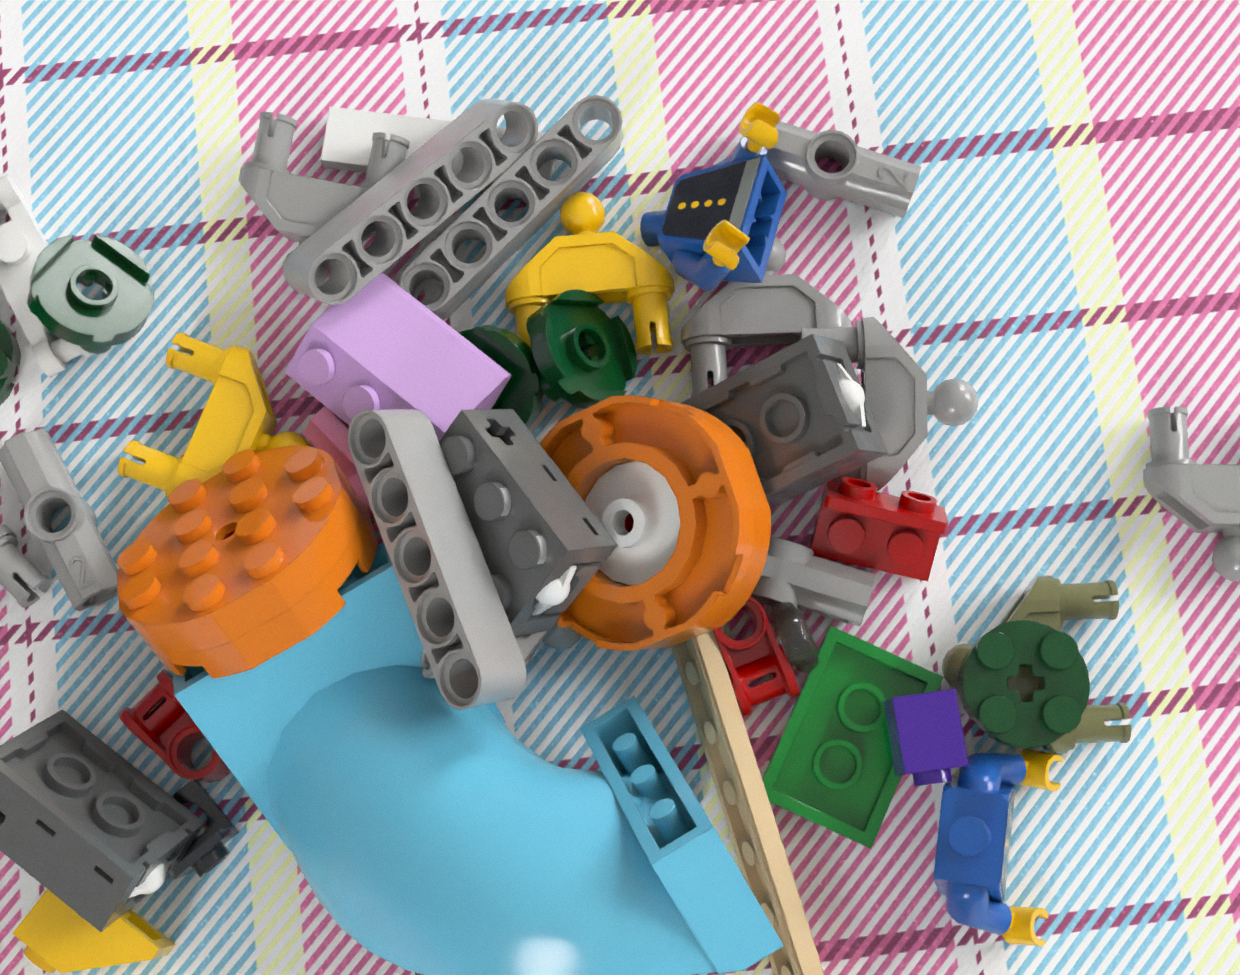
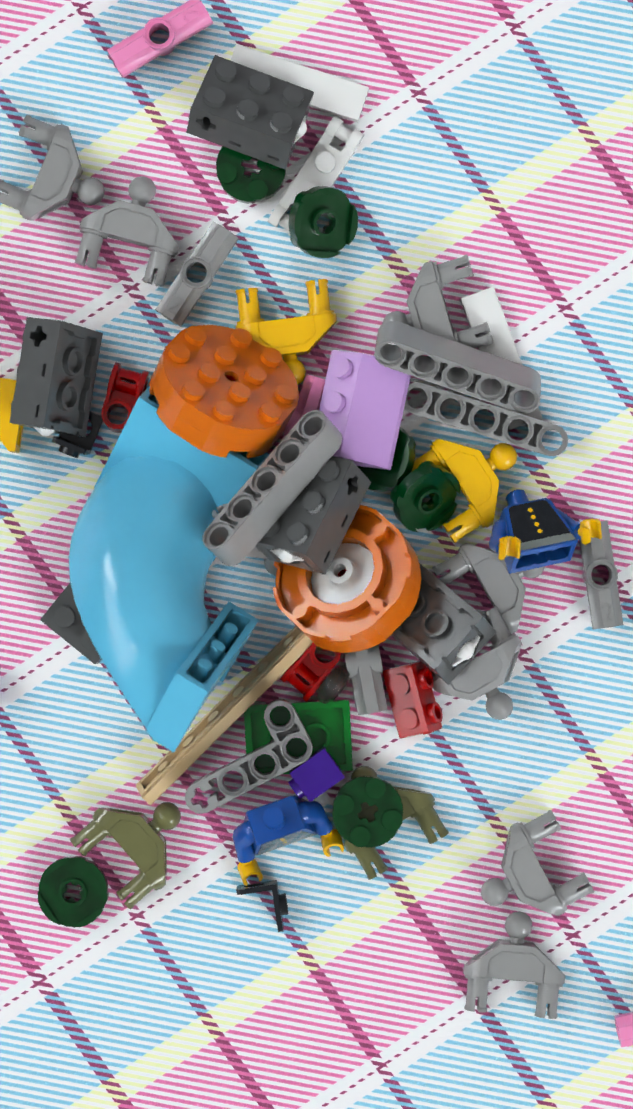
camera: 60 degrees right, 10 degrees up
none -> light grey beam [185,699,313,814]
none -> black bracket [236,880,289,932]

